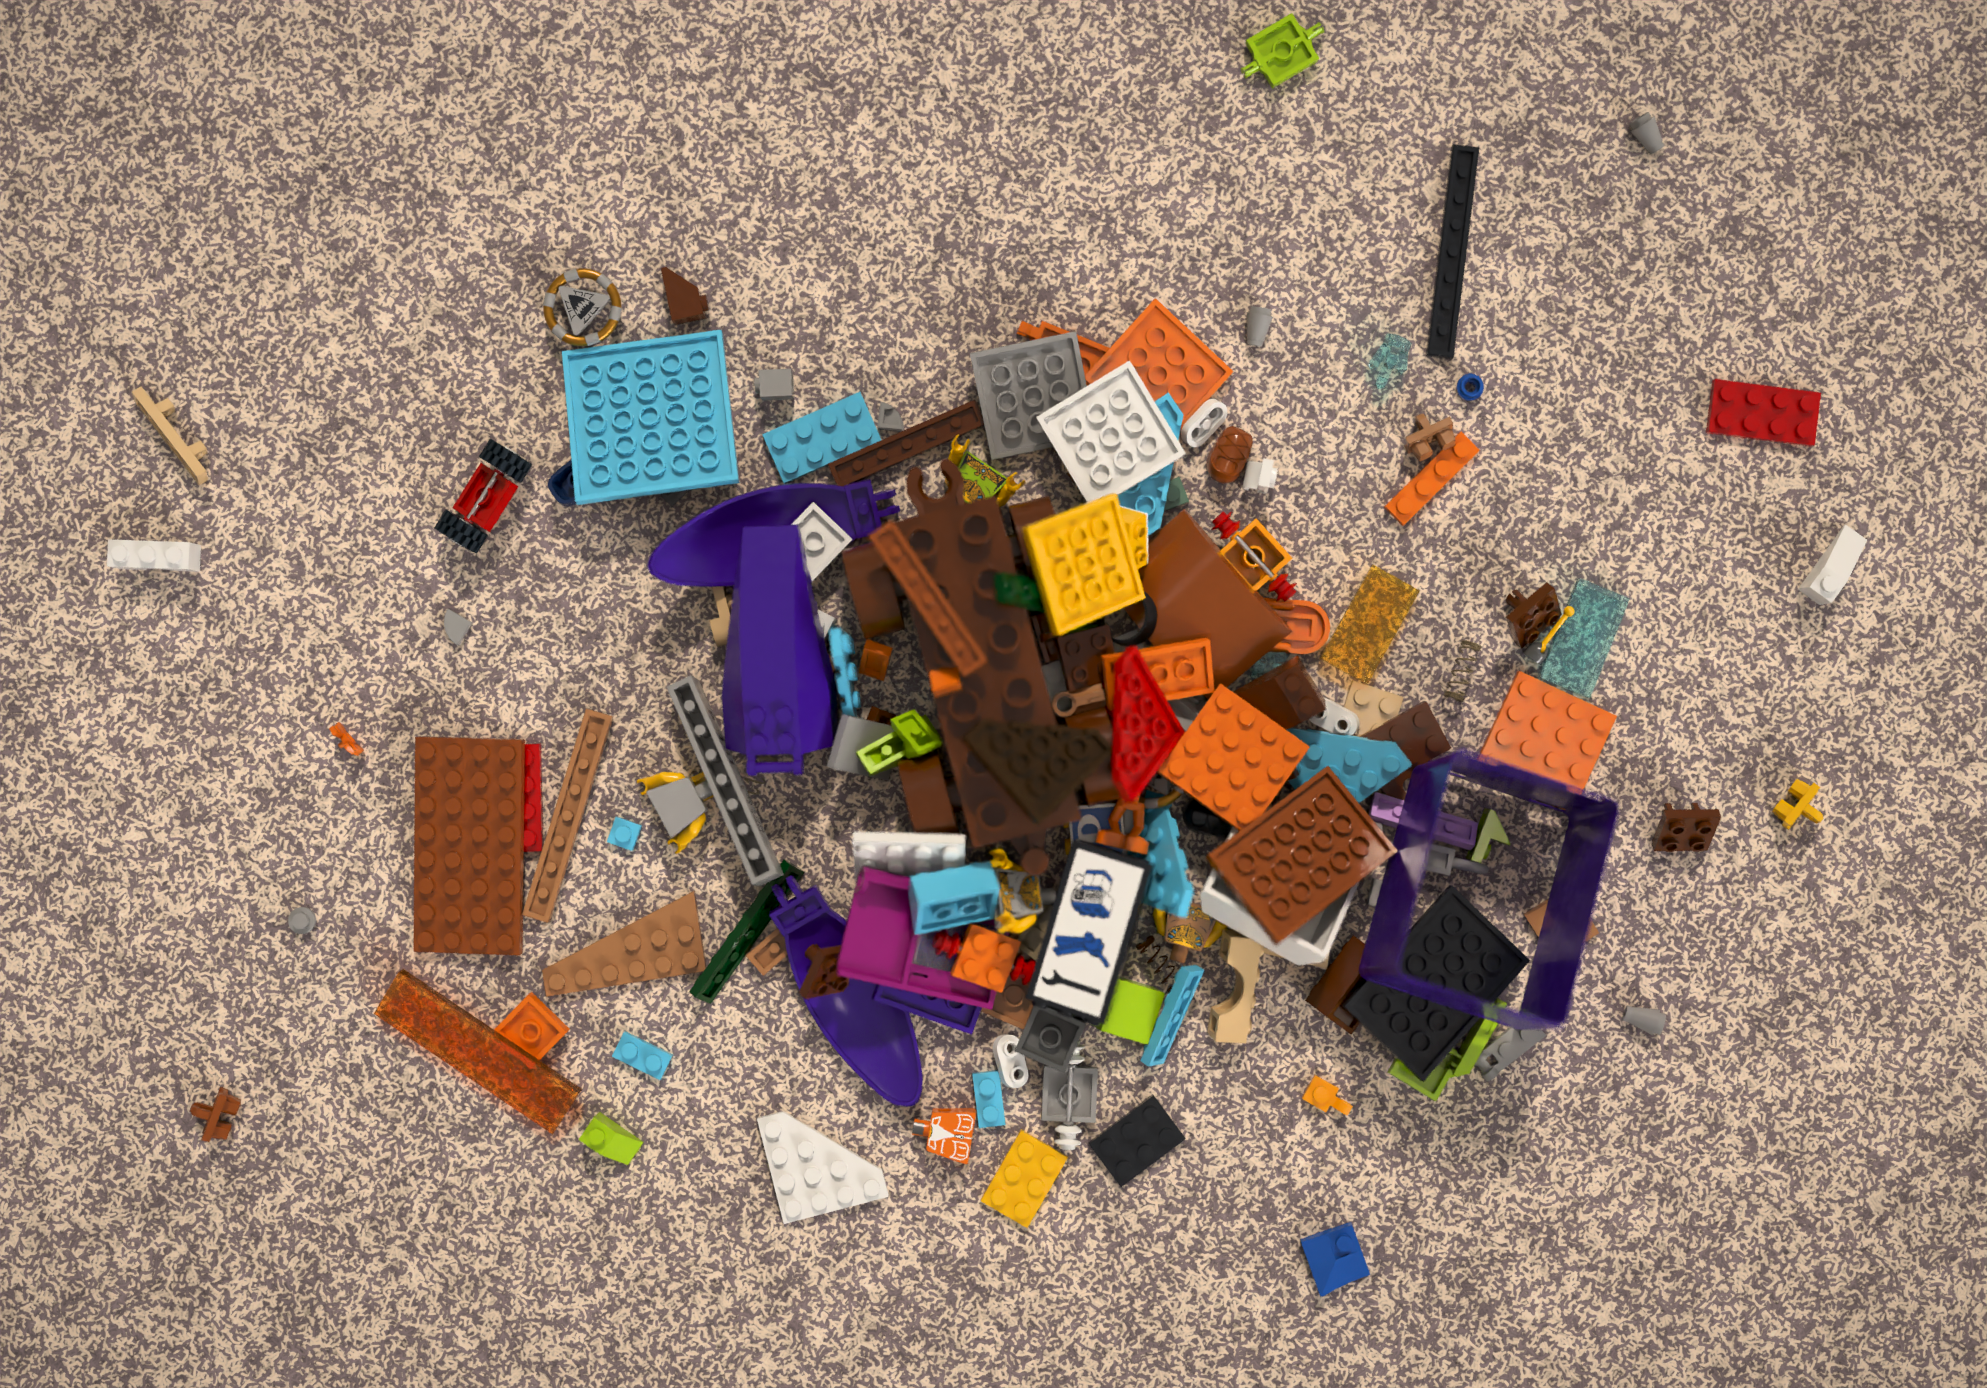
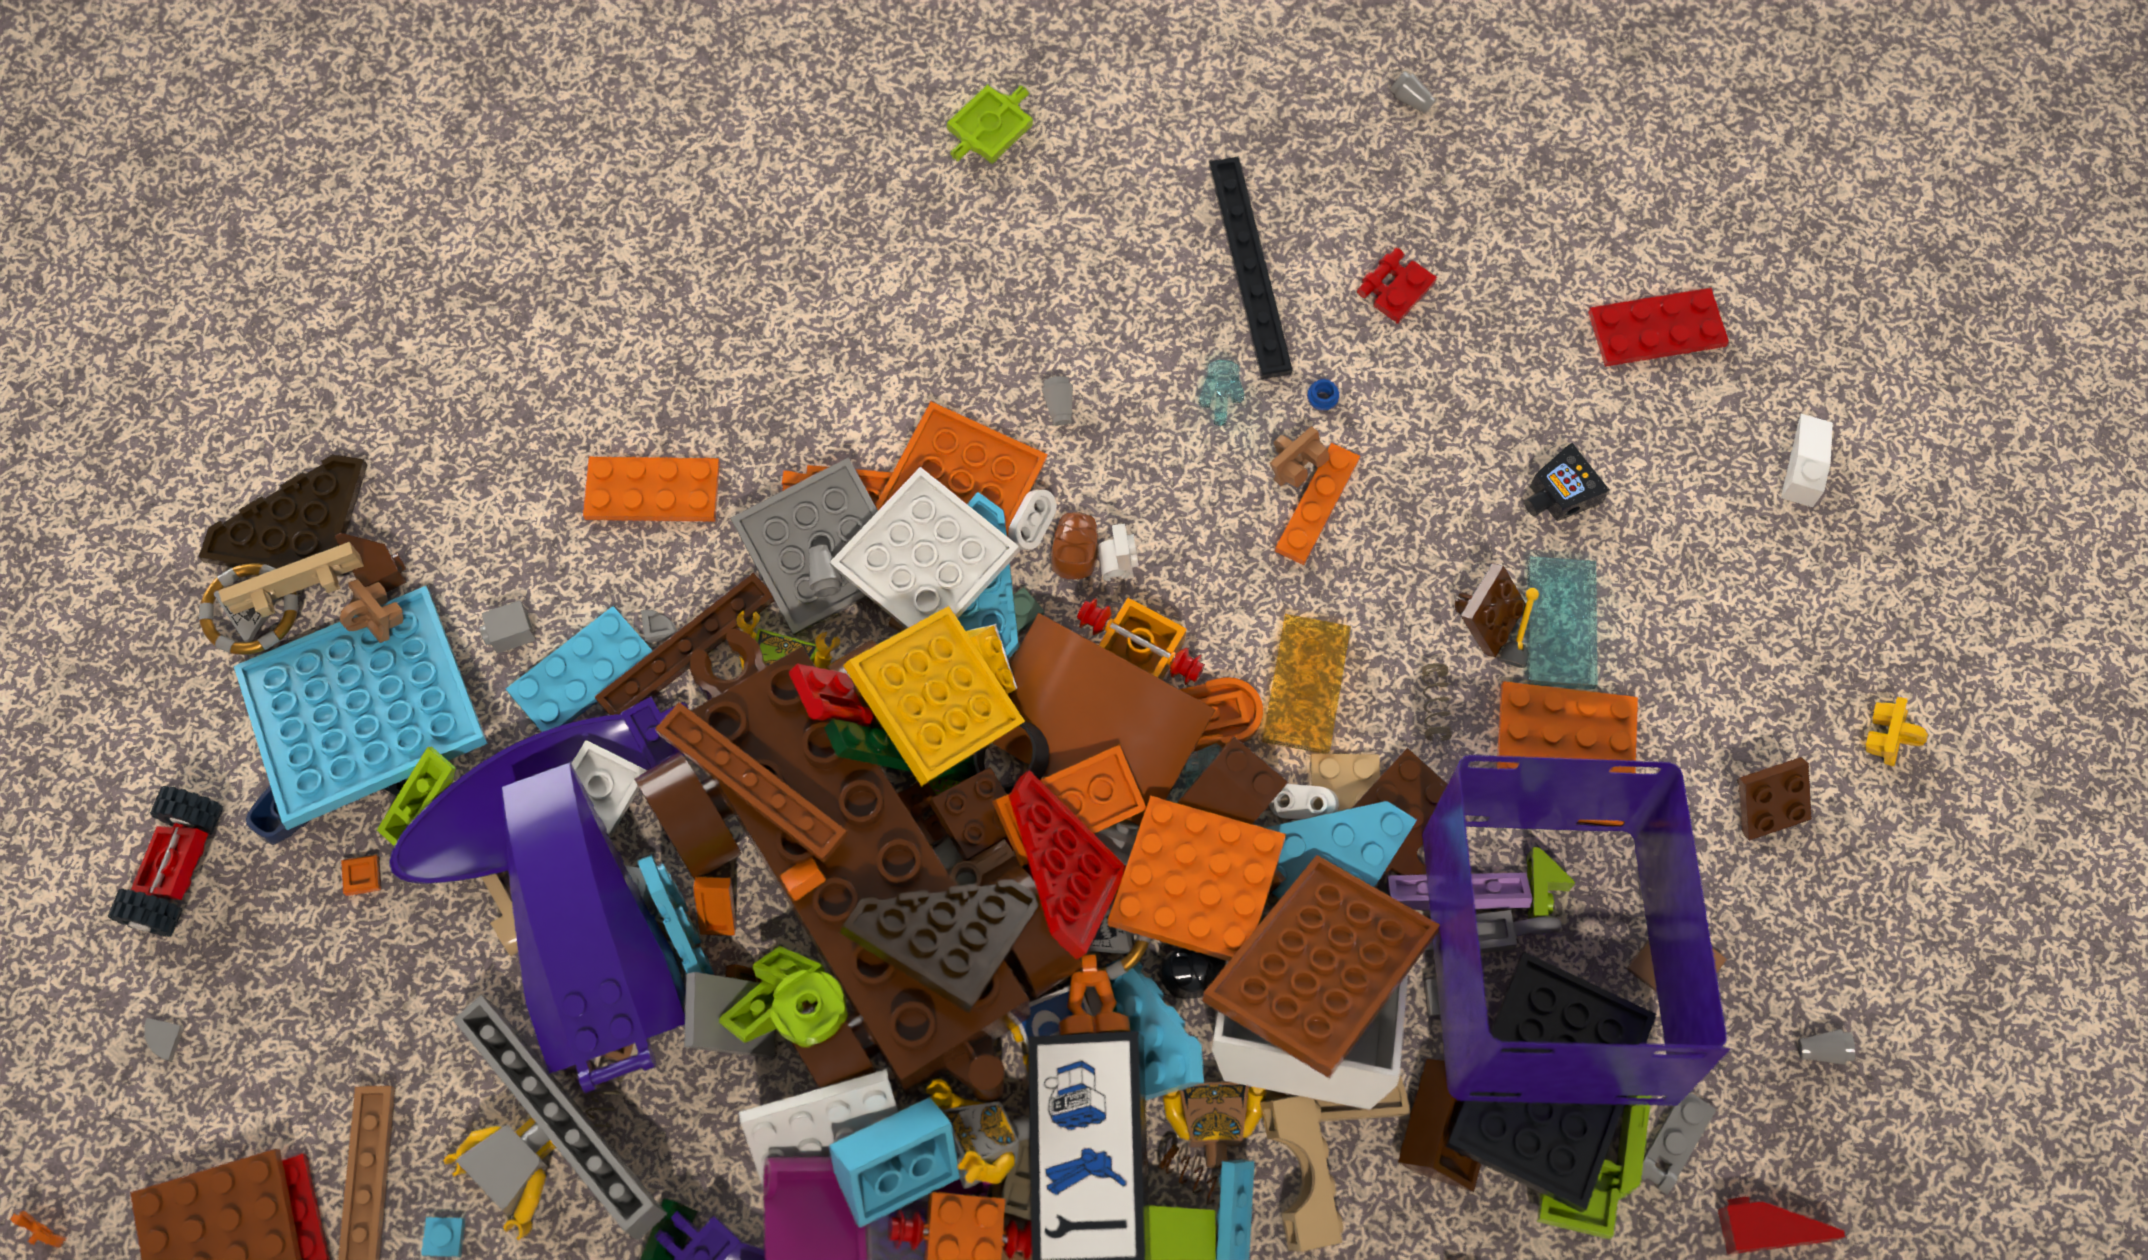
camera: 15 degrees left, 20 degrees down
none -> dark brown plate [199,454,367,569]
none -> tan hinge [218,542,364,618]
none -> medium nougat hips [340,579,403,643]
none -> orange tile [341,855,381,896]
none -> lime slope [377,746,456,846]
none -> orange plate [583,457,720,522]
none -> lime plate [770,970,847,1047]
none -> red plate [788,663,872,726]
none -> light grey cone [808,545,843,597]
none -> red plate [1357,248,1437,324]
none -> black torso [1524,443,1610,521]
none -> red slope [1718,1196,1846,1255]

